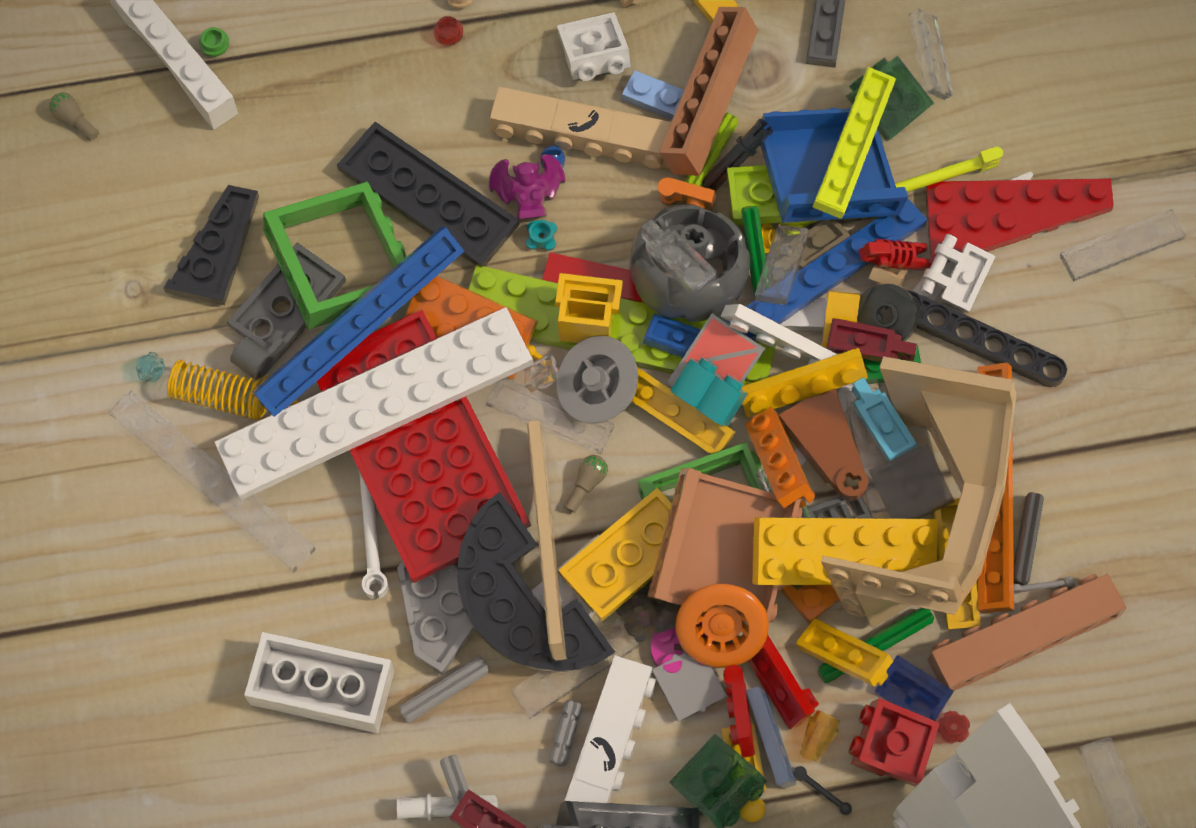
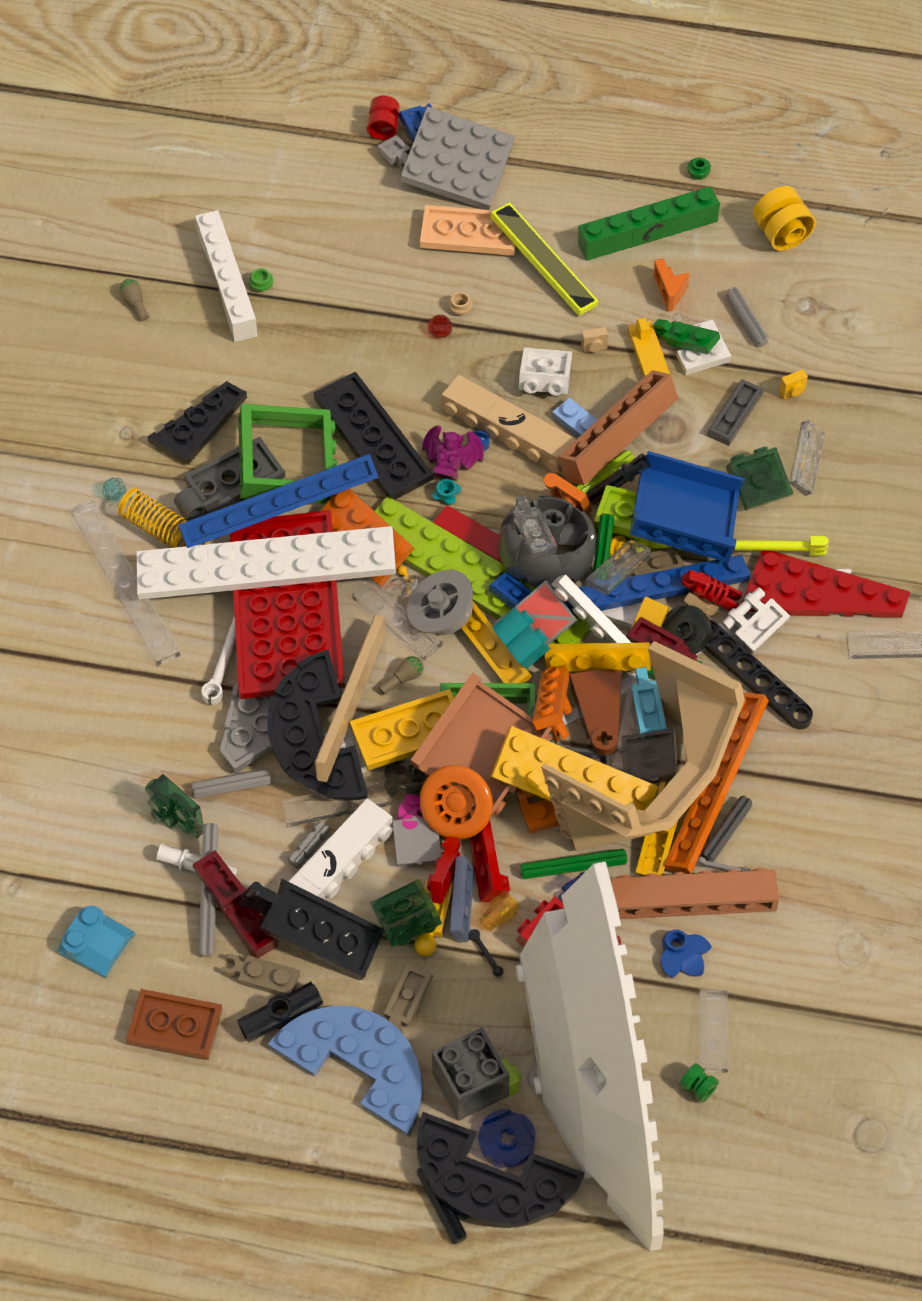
camera: 20 degrees right, 10 degrees down
white brick [244,632,395,733] -> none
yellow plate [555,273,623,343] -> none
yellow hinge [796,618,893,687] -> none
neon yellow tile [812,67,896,219] -> none
none -> clear green plate [145,774,204,839]
none -> blue plate [660,929,712,978]

